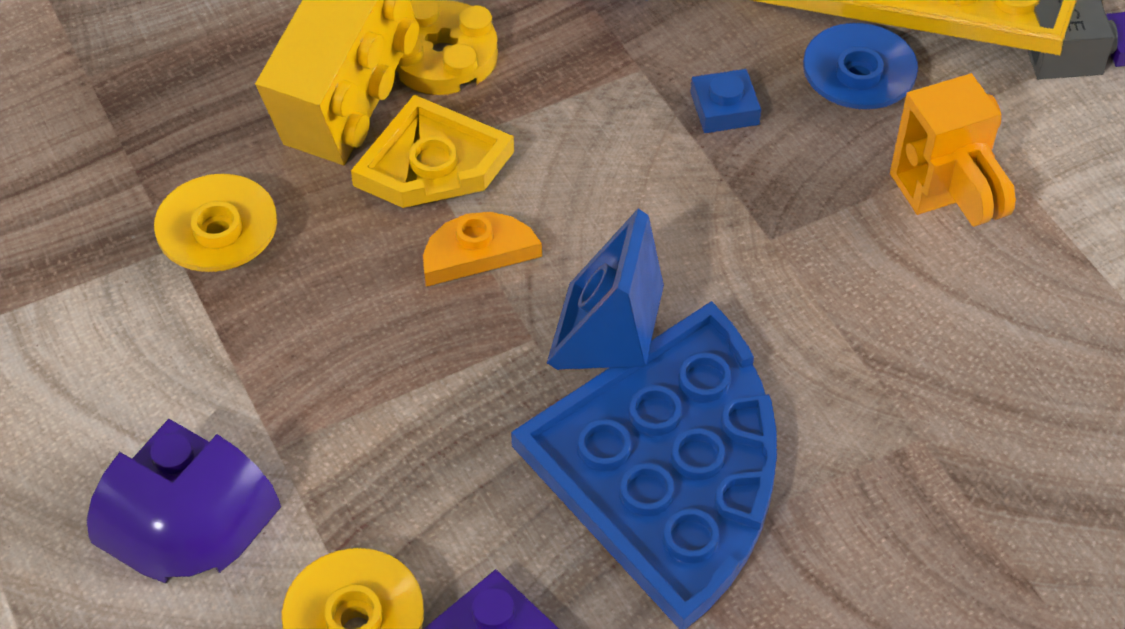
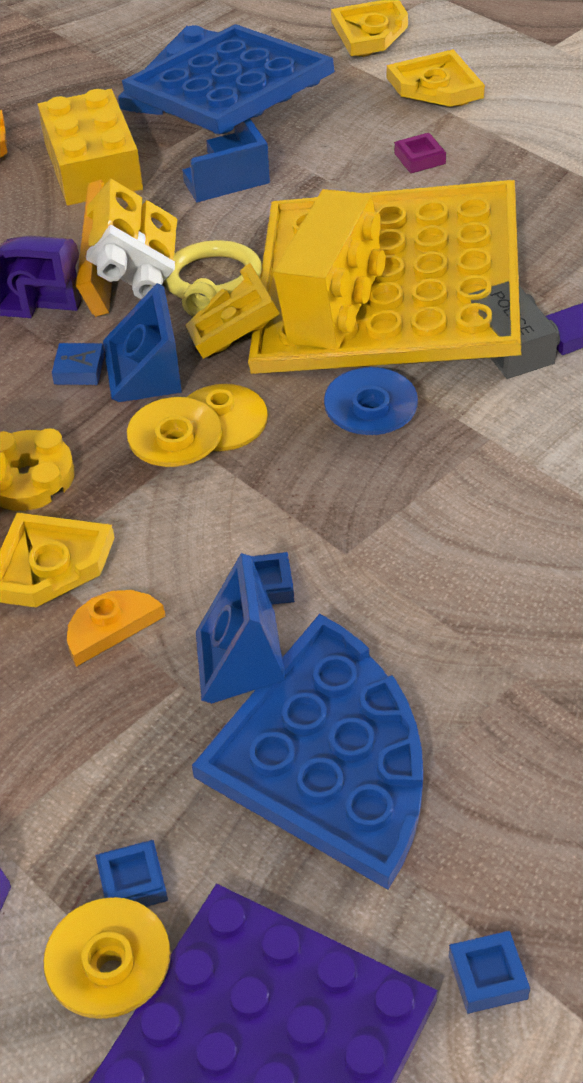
camera: 15 degrees left, 5 degrees down
blue plate [690,69,761,133] -> none
light orange brick [890,73,1016,227] -> none
none -> blue tile [95,840,168,907]
none -> yellow dish [127,397,222,467]
none -> yellow dish [187,384,268,451]
none -> blue tile [237,552,295,605]

